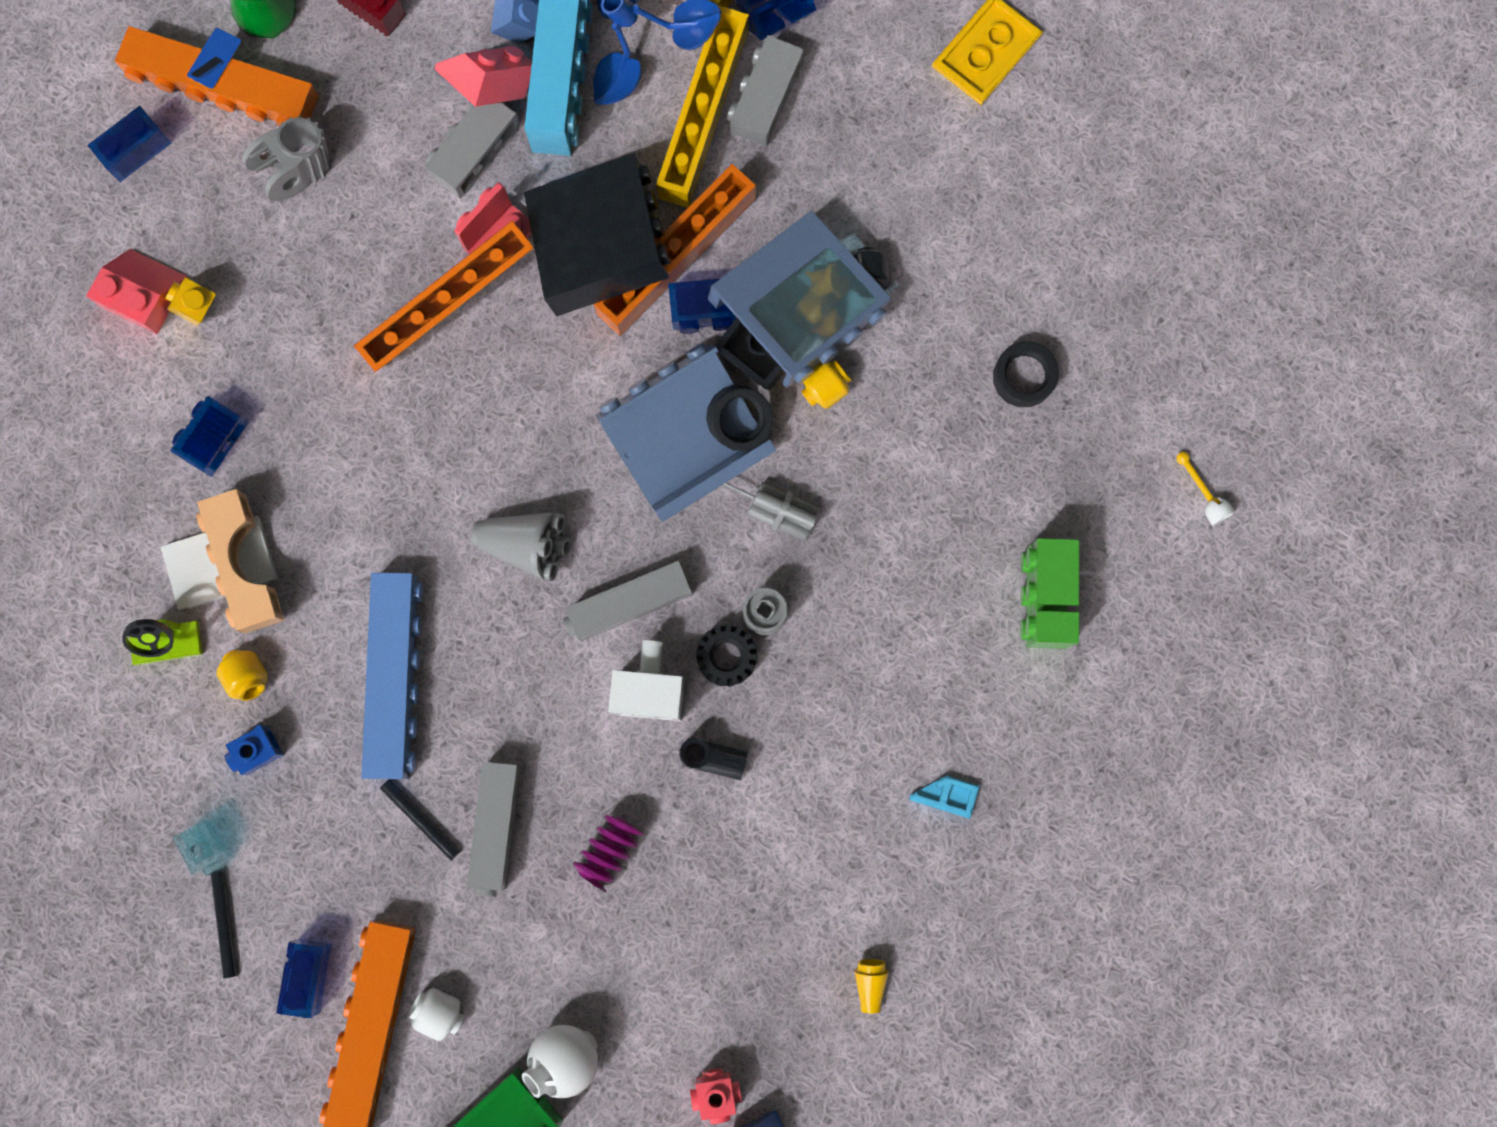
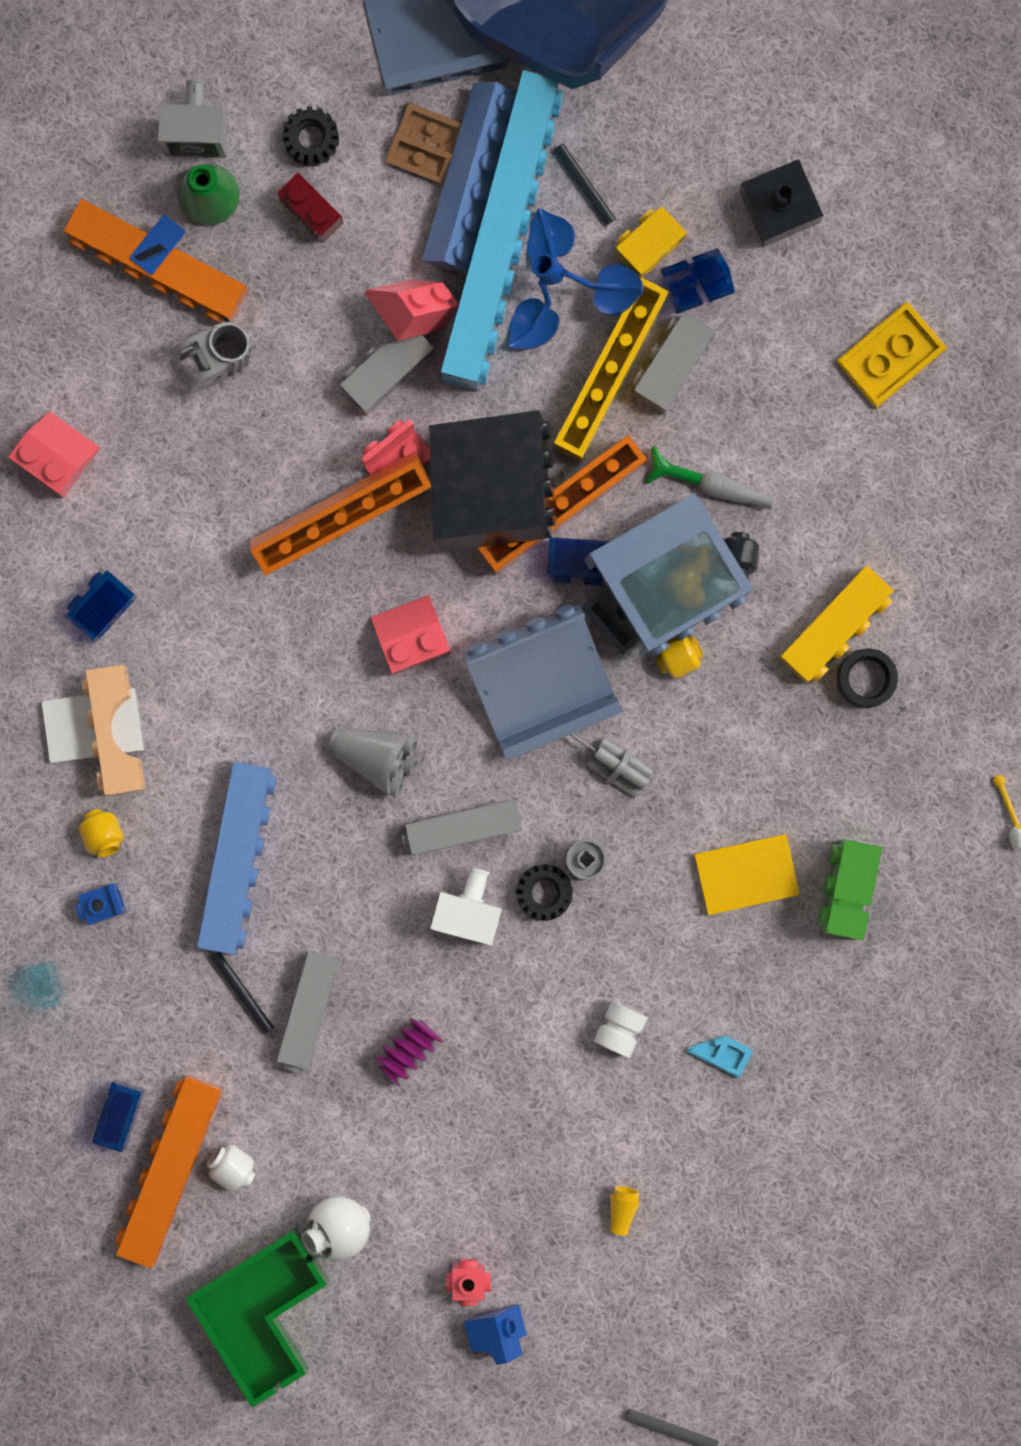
camera: 10 degrees right, 5 degrees up
clear blue brick [87,105,172,183] -> none
piece [122,619,203,666] -> none
yellow brick [165,277,216,326] -> none
black bar [210,872,238,978] -> none
black piece [679,738,748,781] -> none
black tyre [706,385,773,451] -> none
none -> coral slope [371,595,451,675]
none -> white wheel [593,1001,648,1058]
none -> light grey piece [646,445,774,509]
none -> yellow tile [694,834,800,916]
none -> yellow brick [779,565,894,683]

